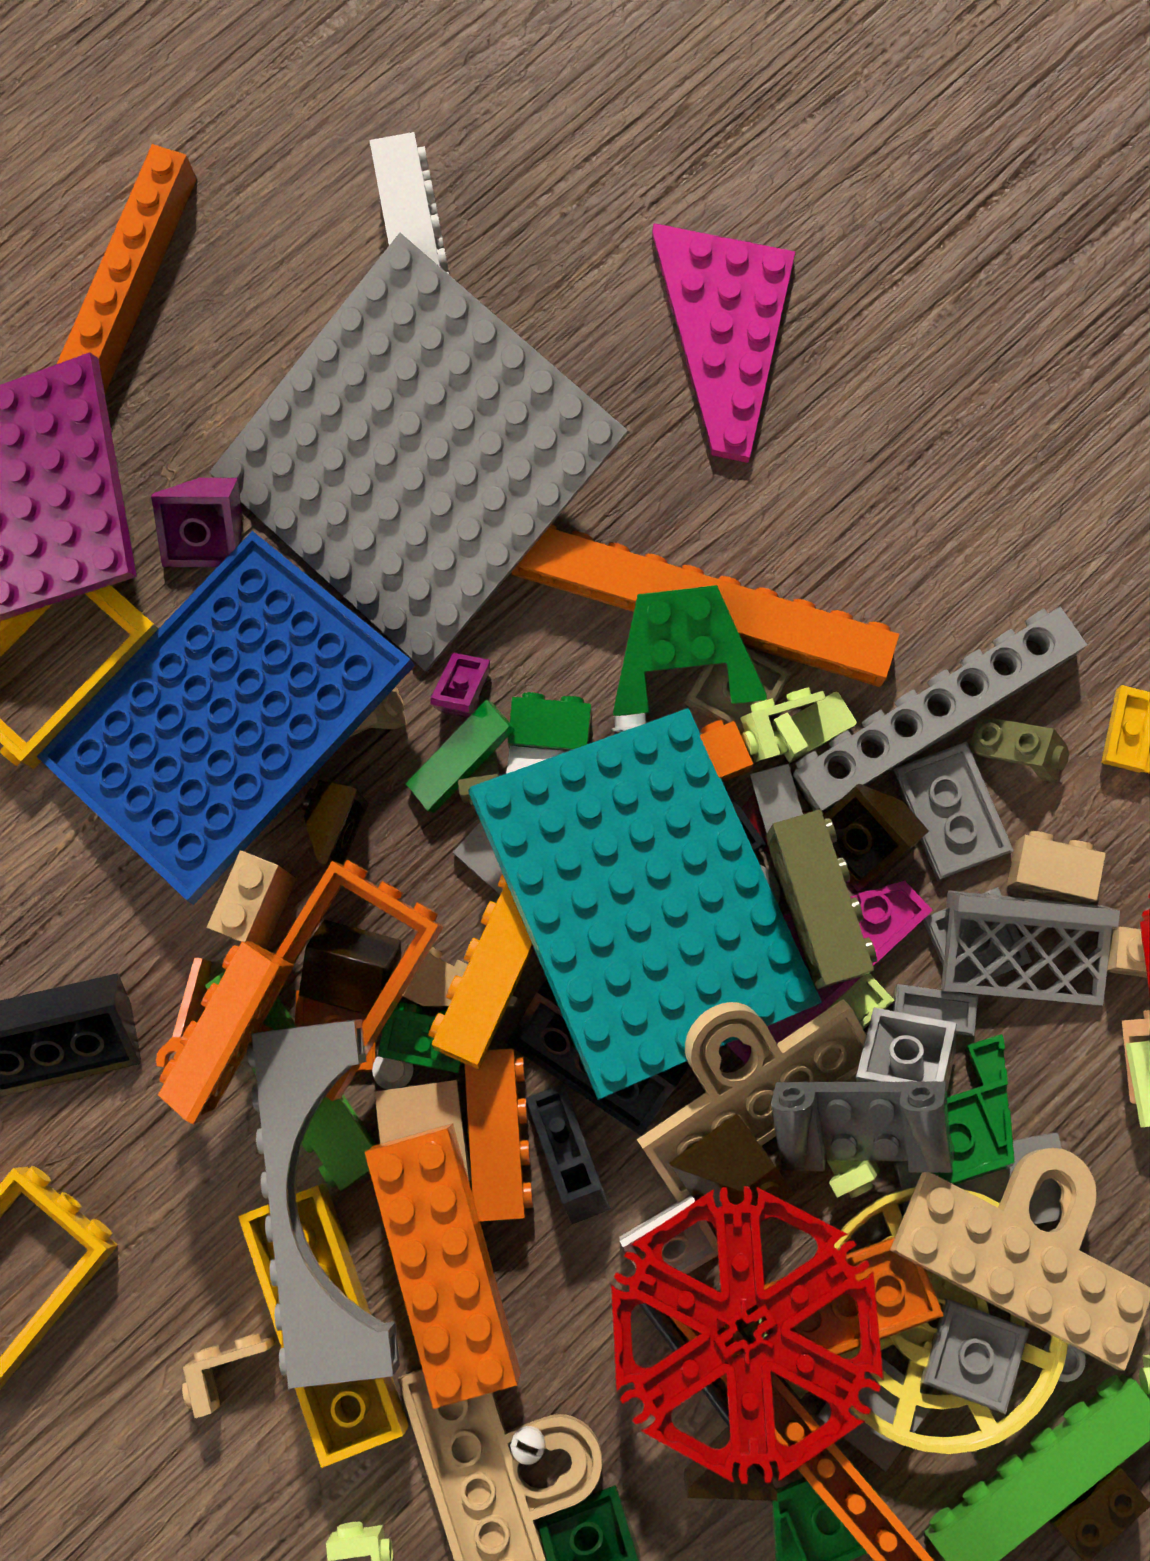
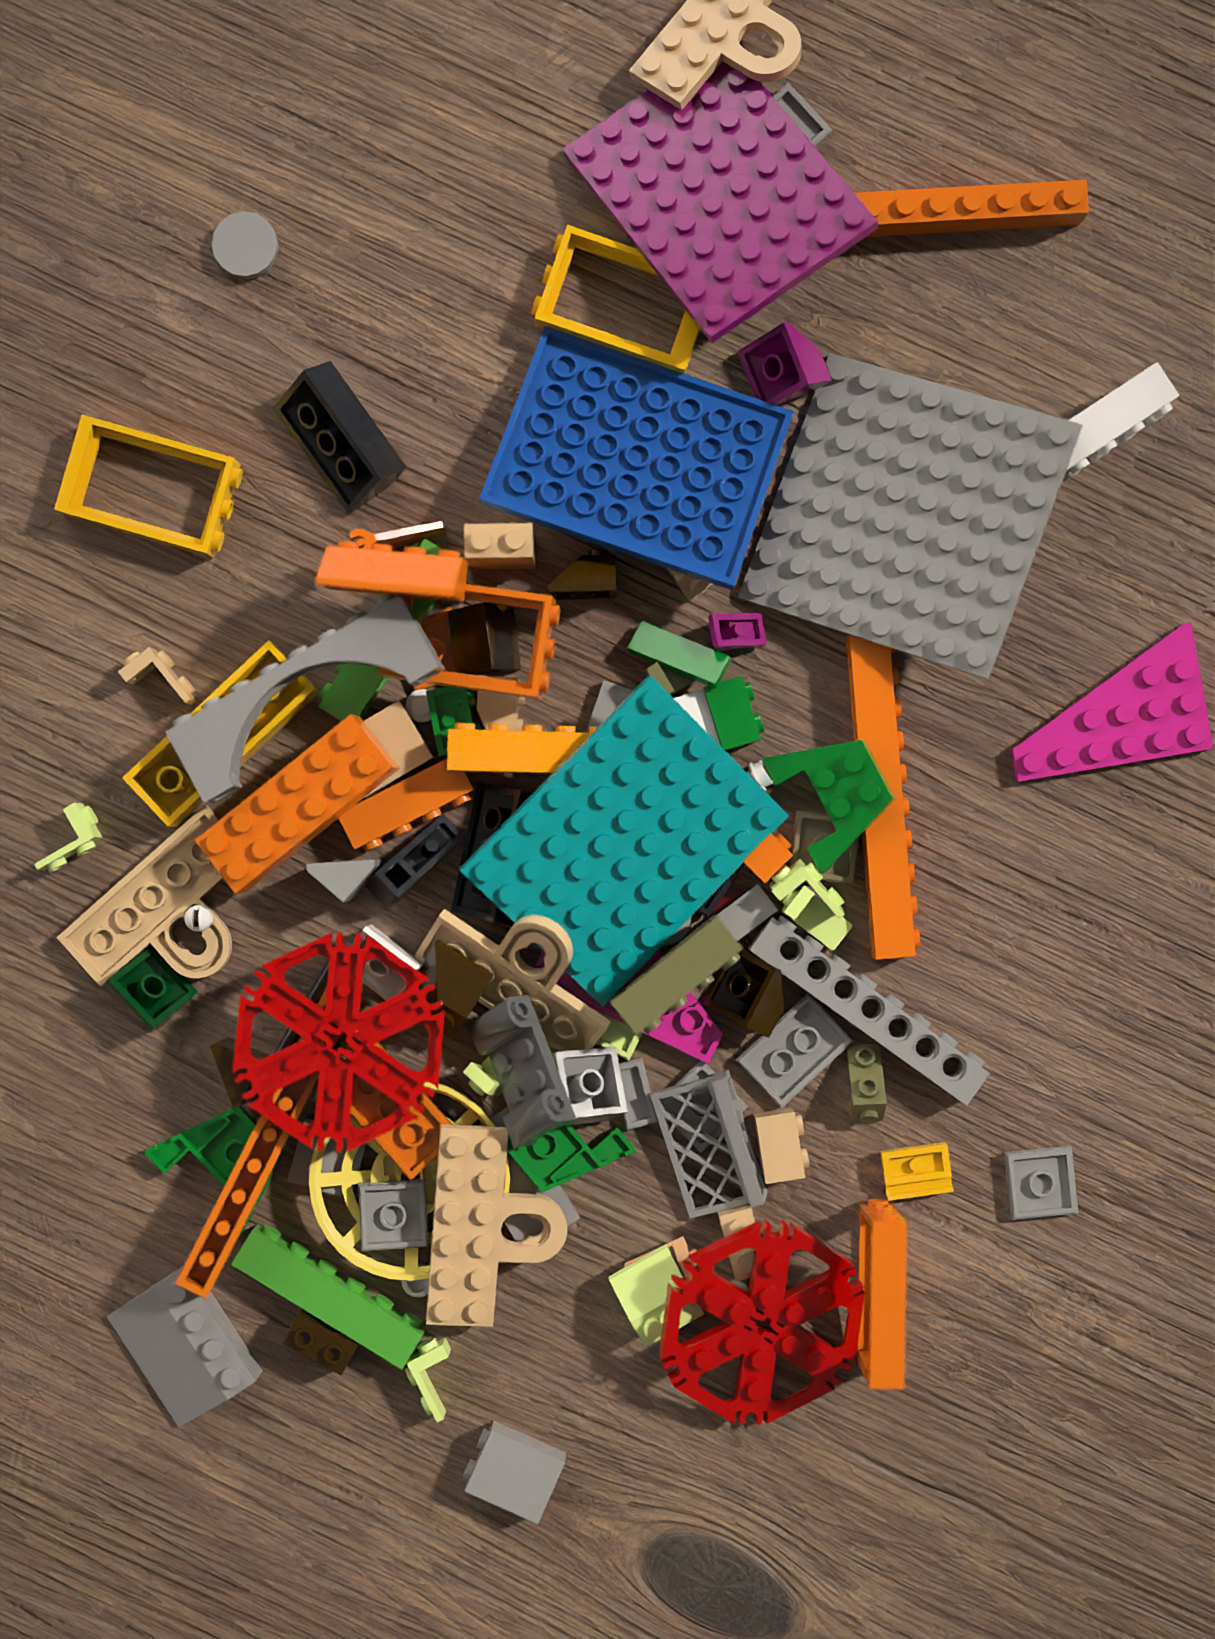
camera: 65 degrees right, 10 degrees up
none -> light grey slope [307,859,382,902]

